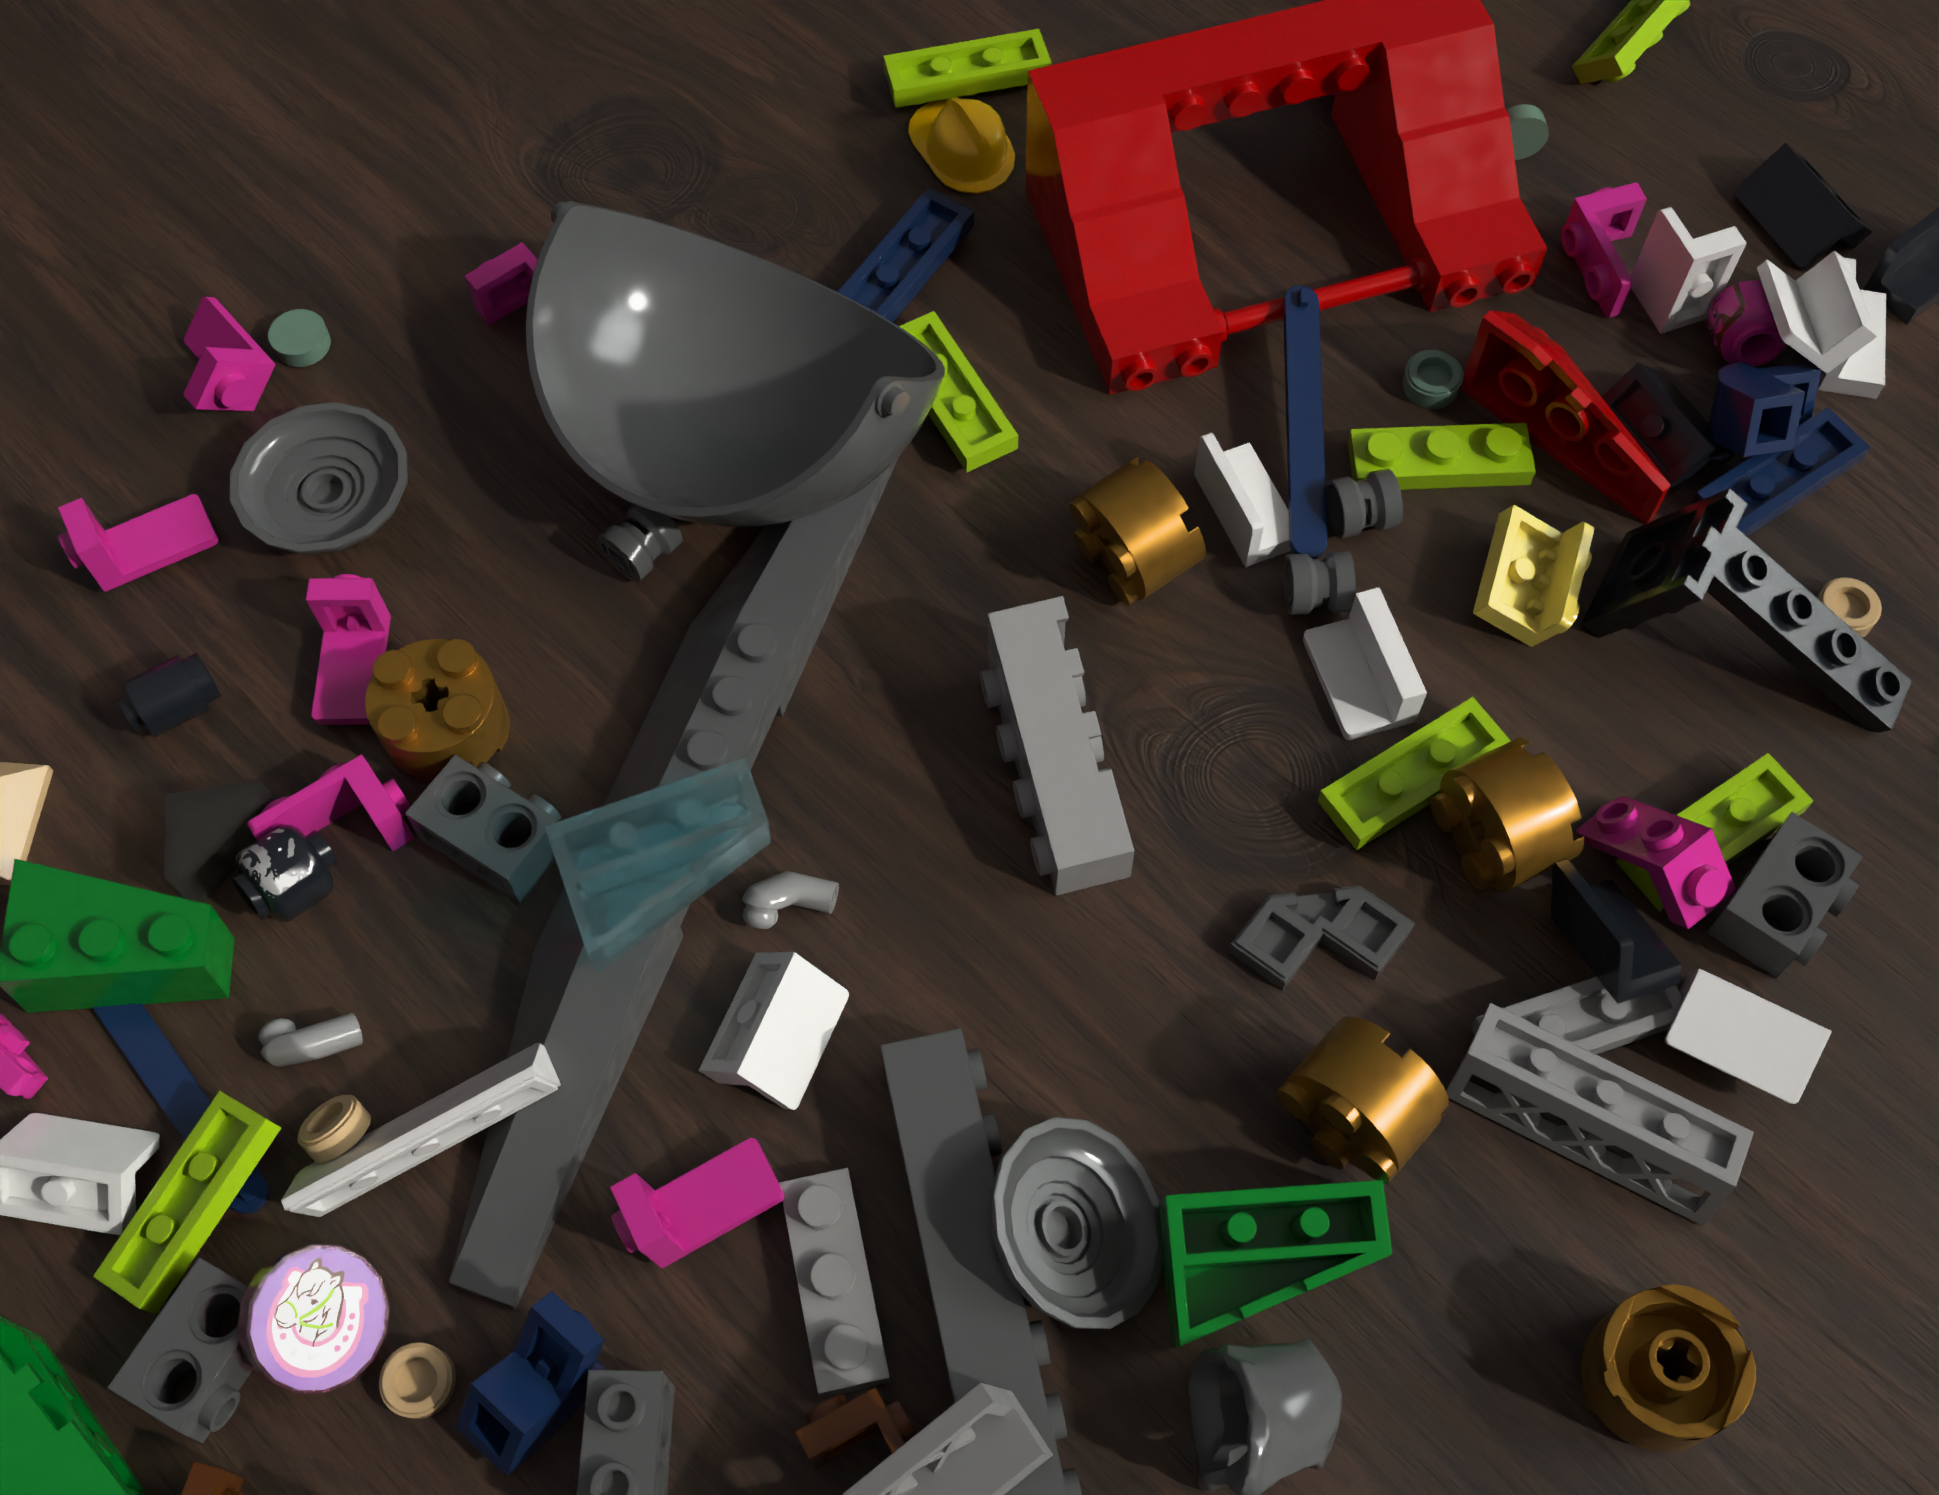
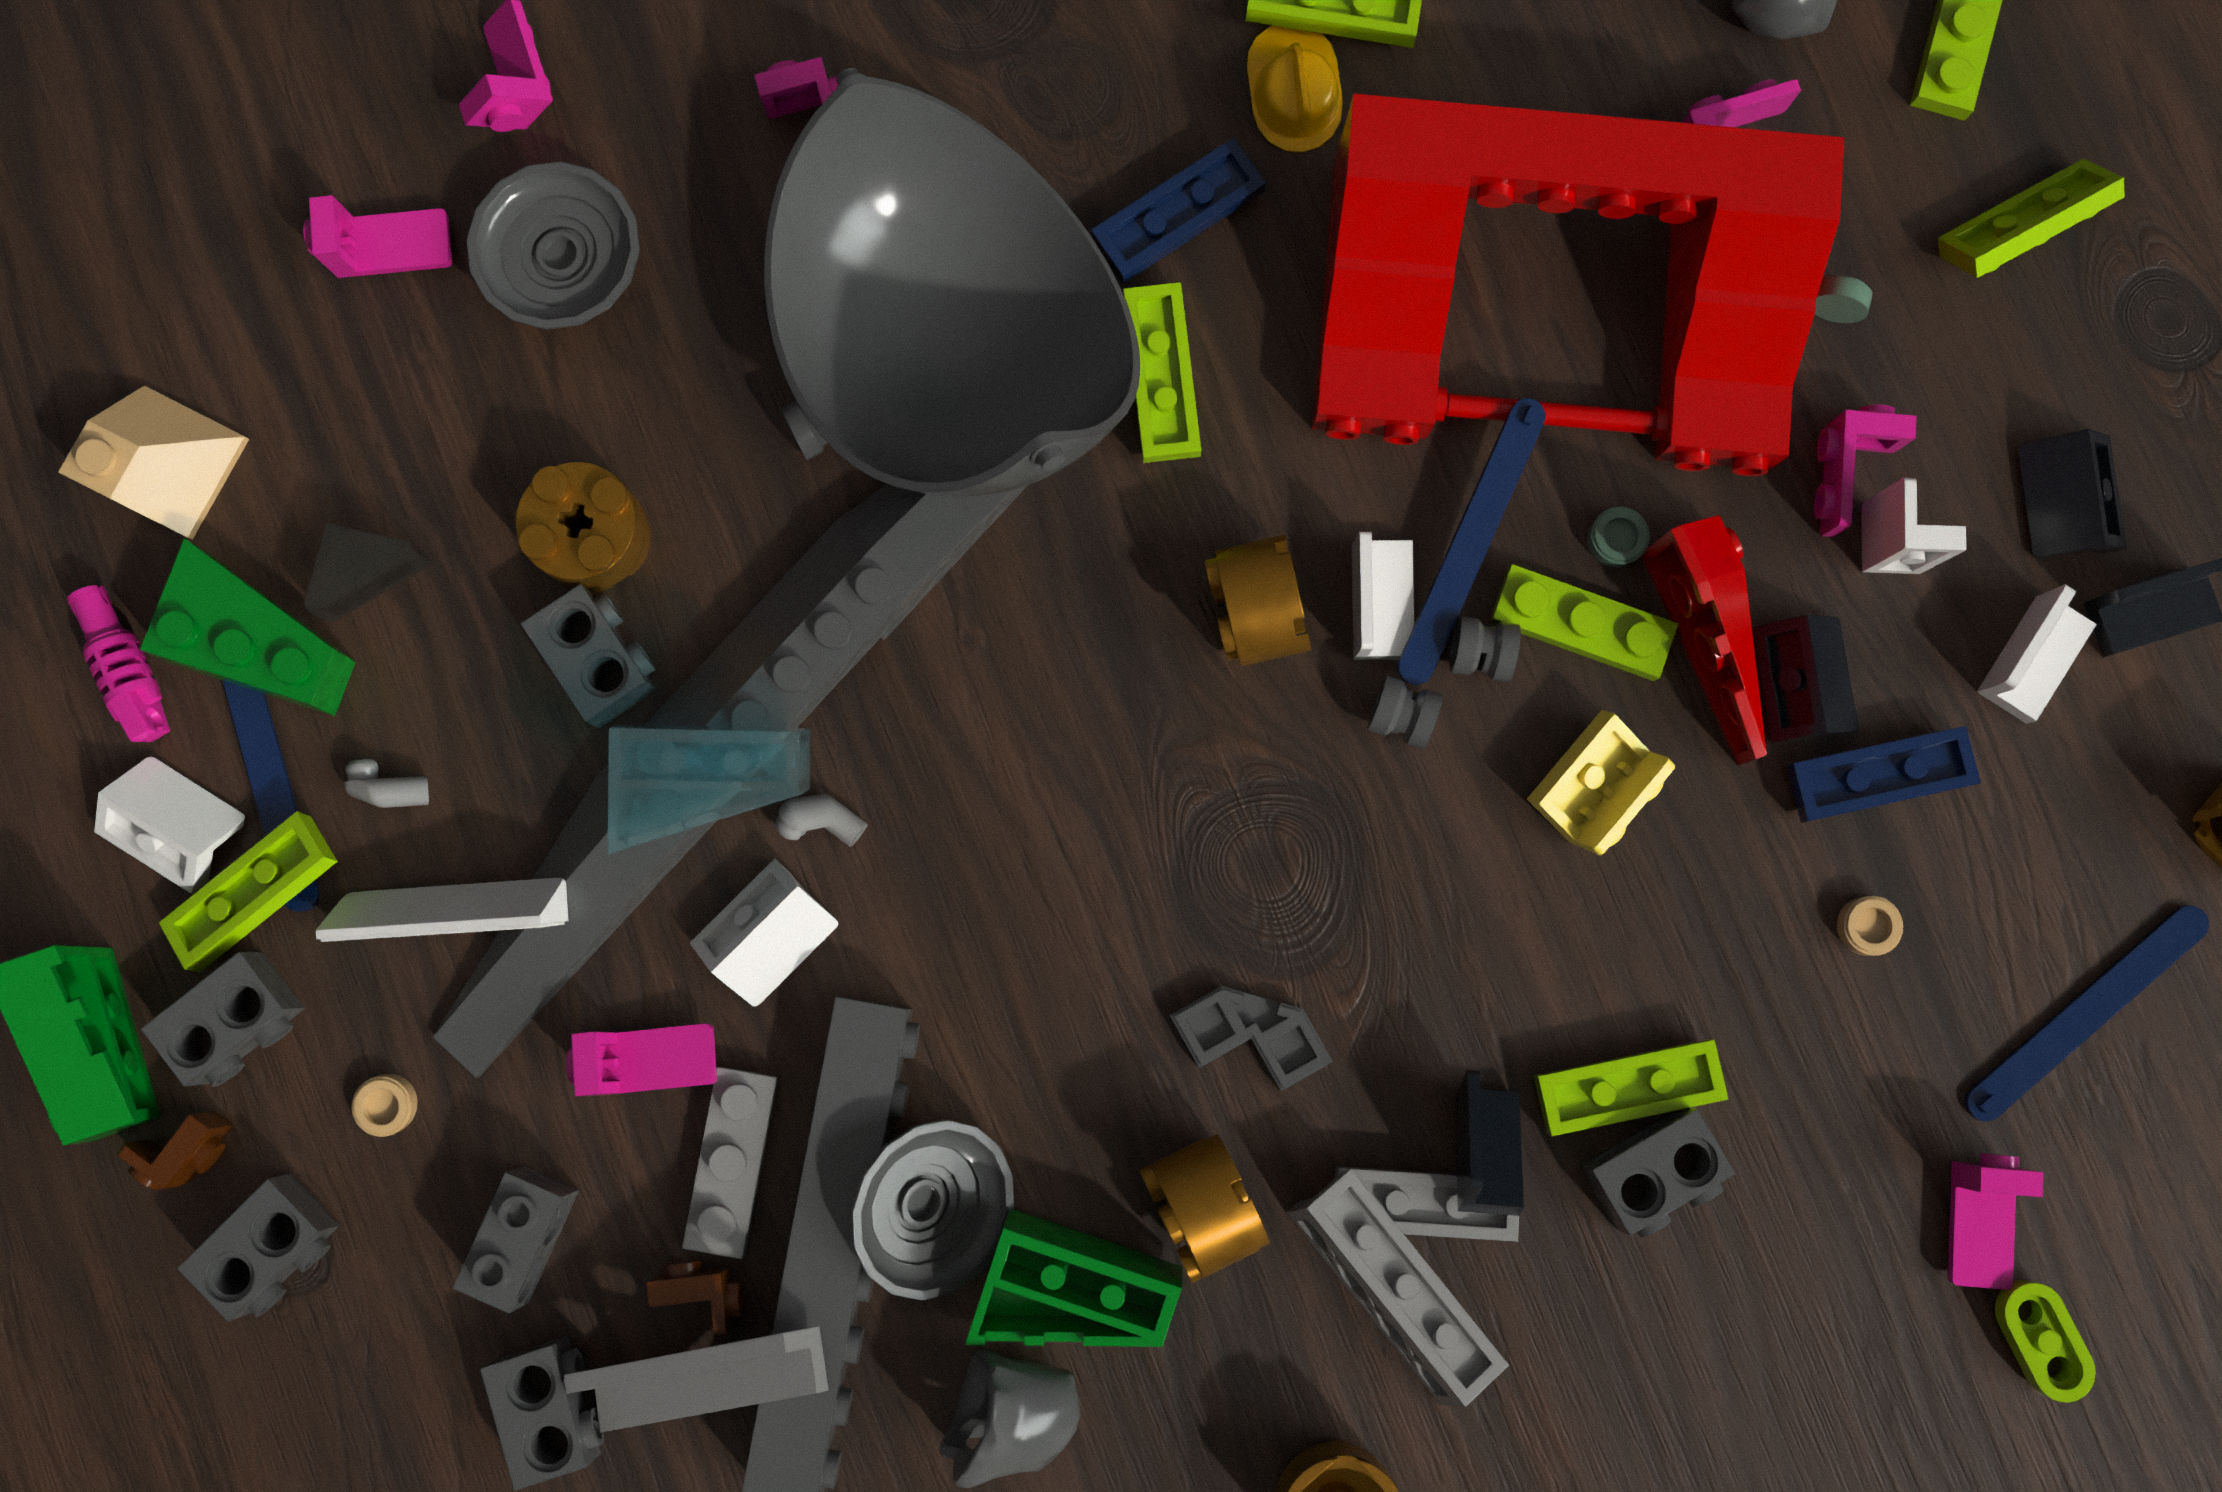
camera: 20 degrees right, 20 degrees up
black brick [117,653,222,738] -> none
black head [231,824,337,922] -> none
tile [237,1244,389,1394] -> none
dark pink bracket [247,754,415,852] -> none
sand green tile [268,309,331,367] -> none
tan tile [297,1095,371,1163] -> none
dark pink bracket [306,574,391,725] -> none
dark blue brick [455,1291,606,1476] -> none
light grey wedge [979,596,1134,896] -> none
white panel [1303,587,1427,740] -> none
lime plate [1317,697,1511,850] -> none
pearl gold brick [1430,738,1584,891] -> none
dark pink bracket [1577,796,1737,929] -> none
black bracket [1581,488,1912,733] -> none
white panel [1664,968,1832,1104] -> none
dark pink head [1707,280,1788,367] -> none
dark blue brick [1708,362,1821,457] -> none
white panel [1757,251,1878,373] -> none

